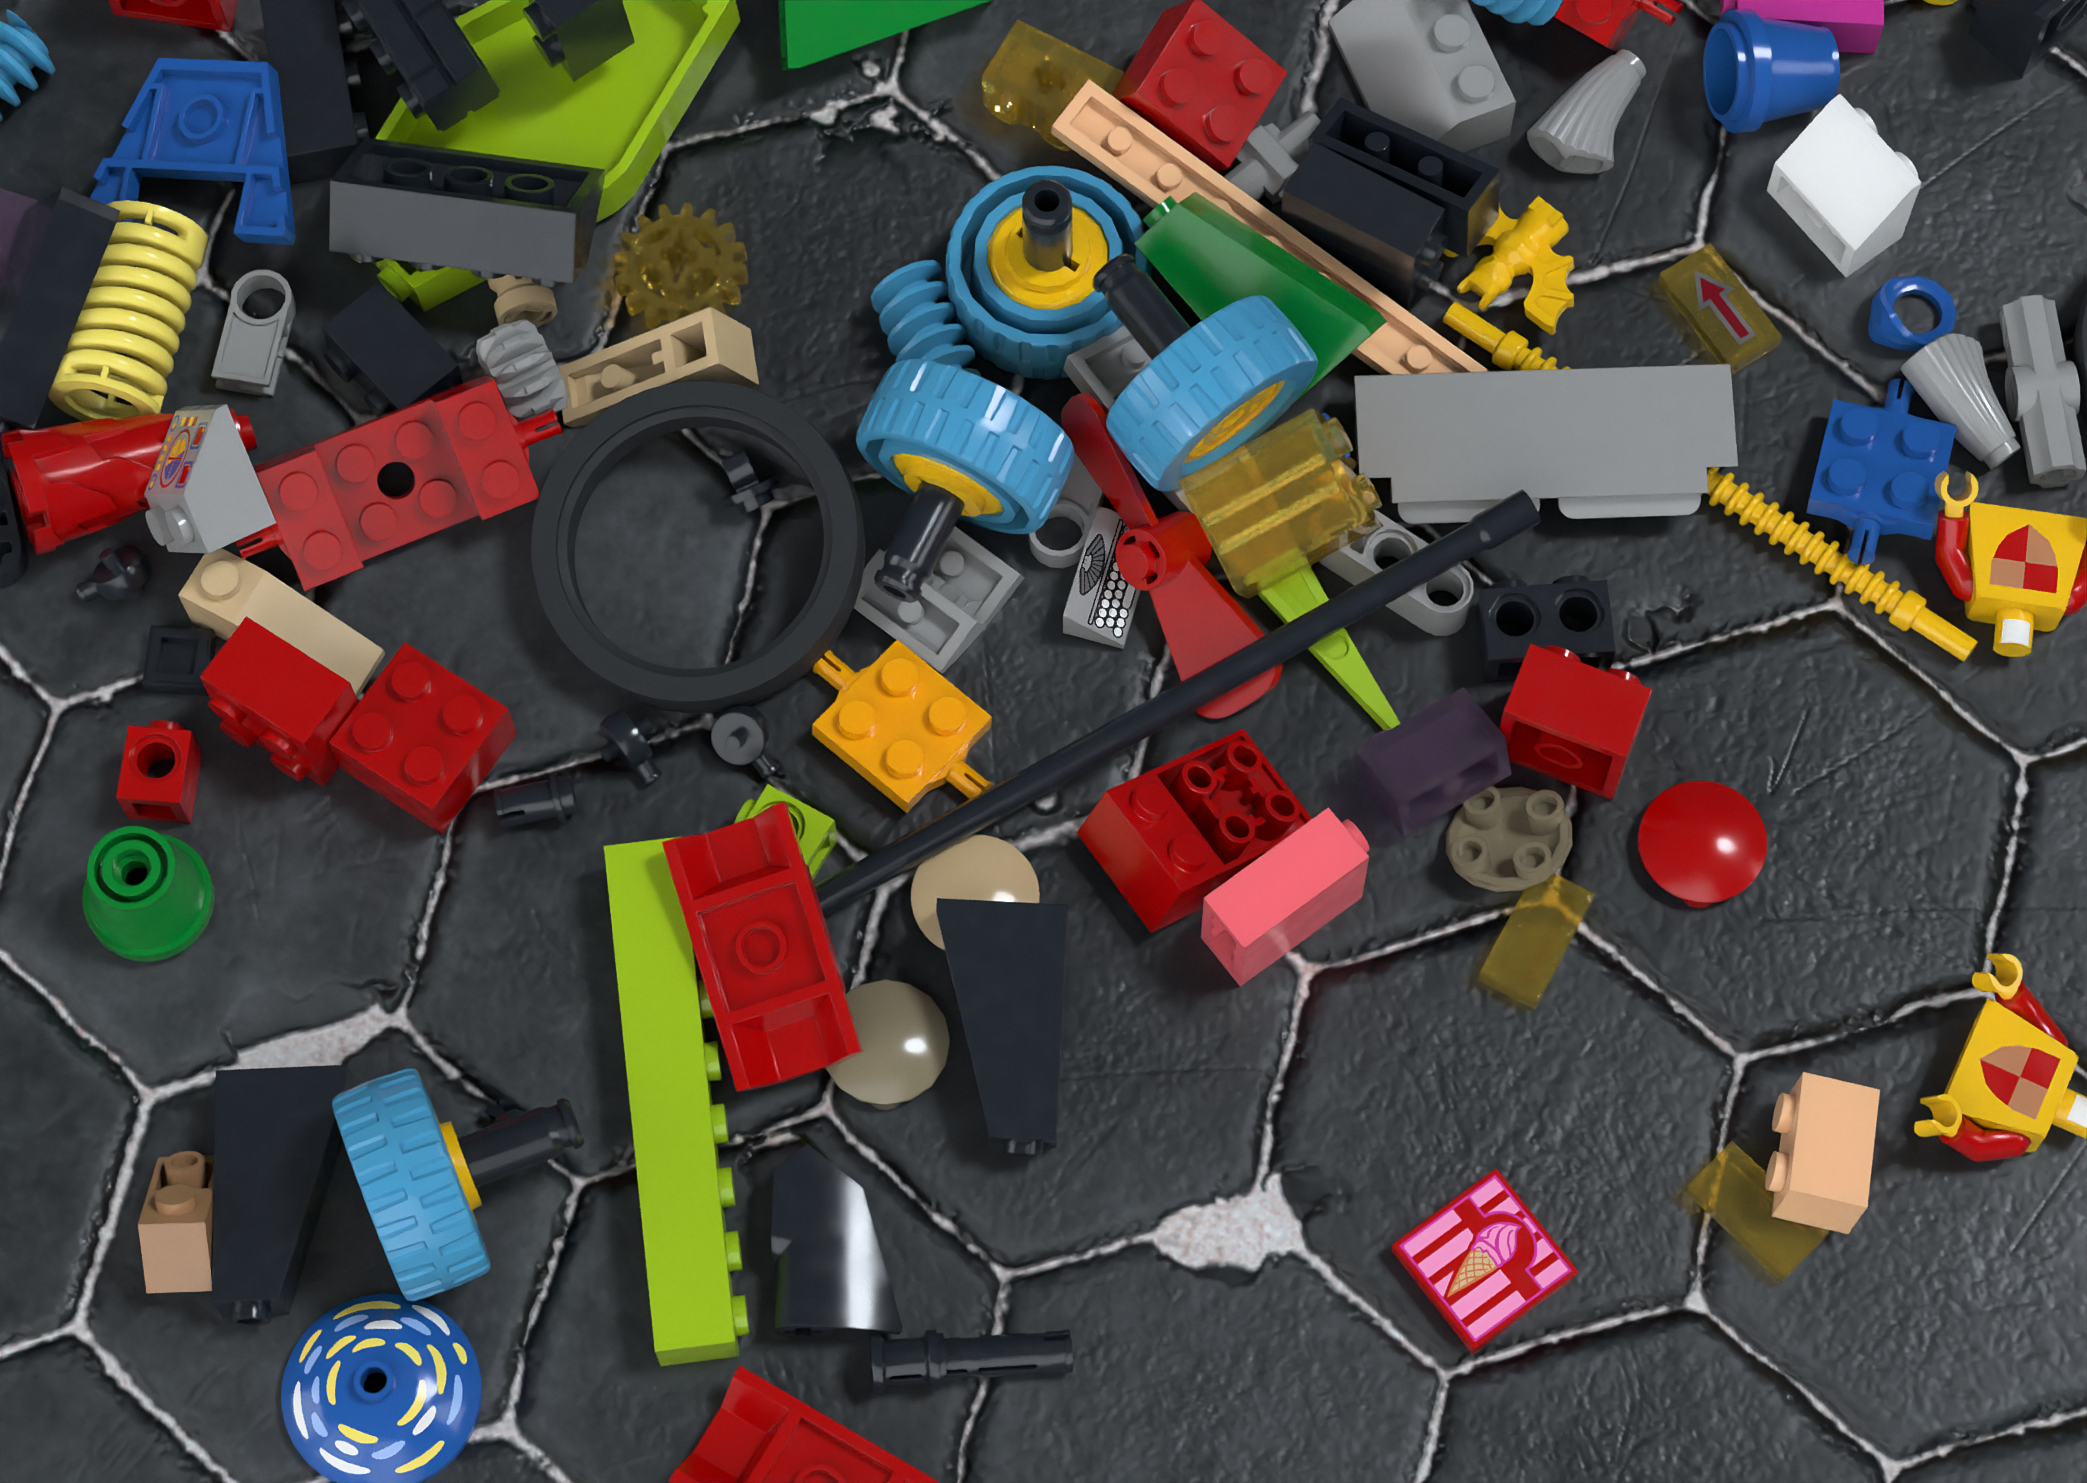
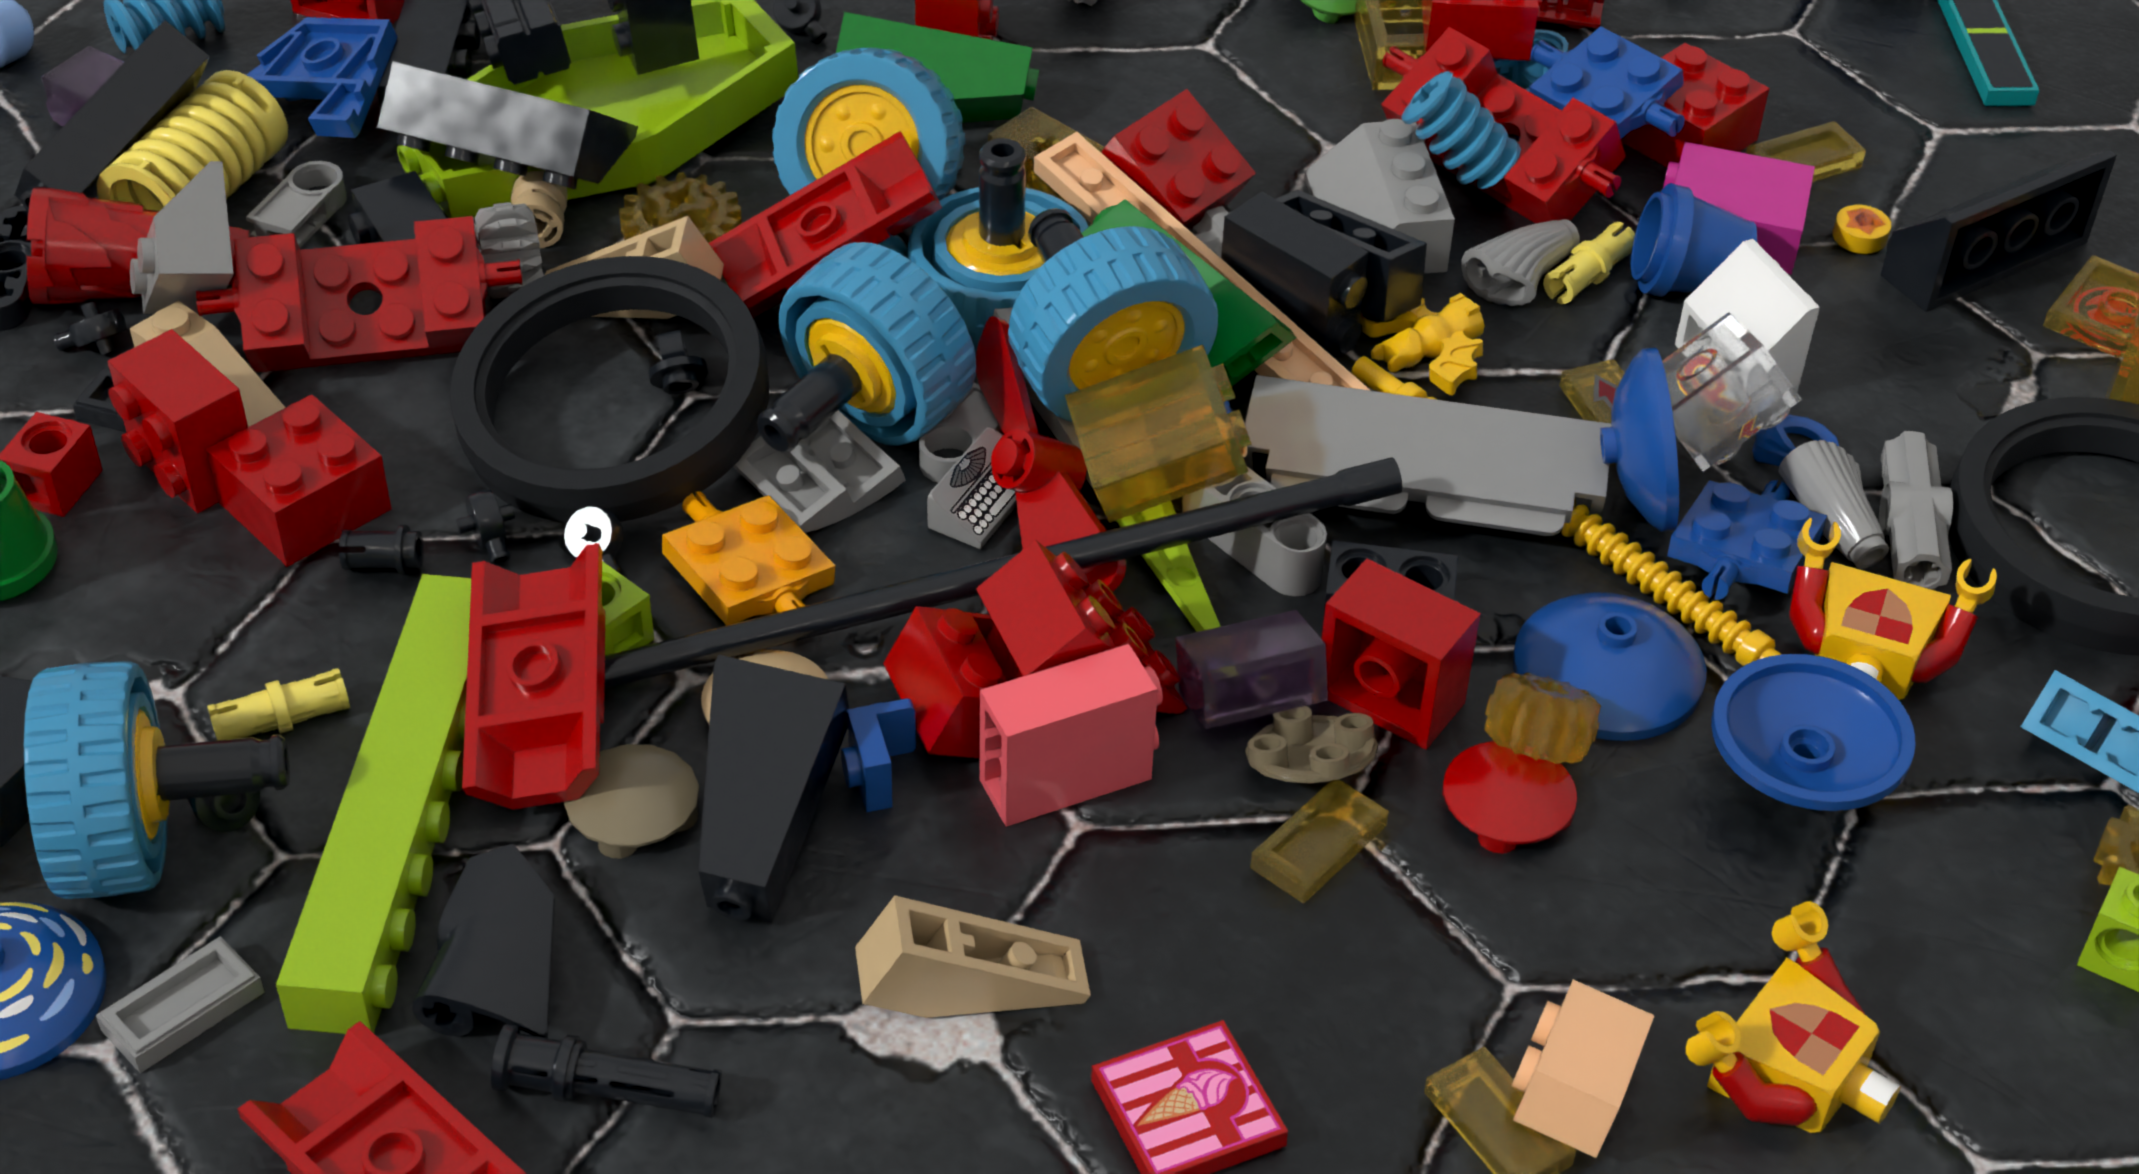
camera: 10 degrees right, 25 degrees down
none -> light grey tile [96,936,265,1073]
none -> light yellow pin [207,668,350,740]
none -> red piece [709,131,943,318]
none -> dark azure wheel [772,48,965,226]
none -> blue bracket [841,698,916,812]
none -> tan slope [855,895,1091,1018]
none -> red slope [976,539,1188,714]
none -> clear yellow gear [1484,672,1601,764]
none -> blue dish [1513,592,1707,741]
none -> light yellow pin [1543,222,1635,304]
none -> blue dish [1600,347,1679,532]
none -> clear slope [1662,312,1802,472]
none -> blue dish [1711,654,1916,811]

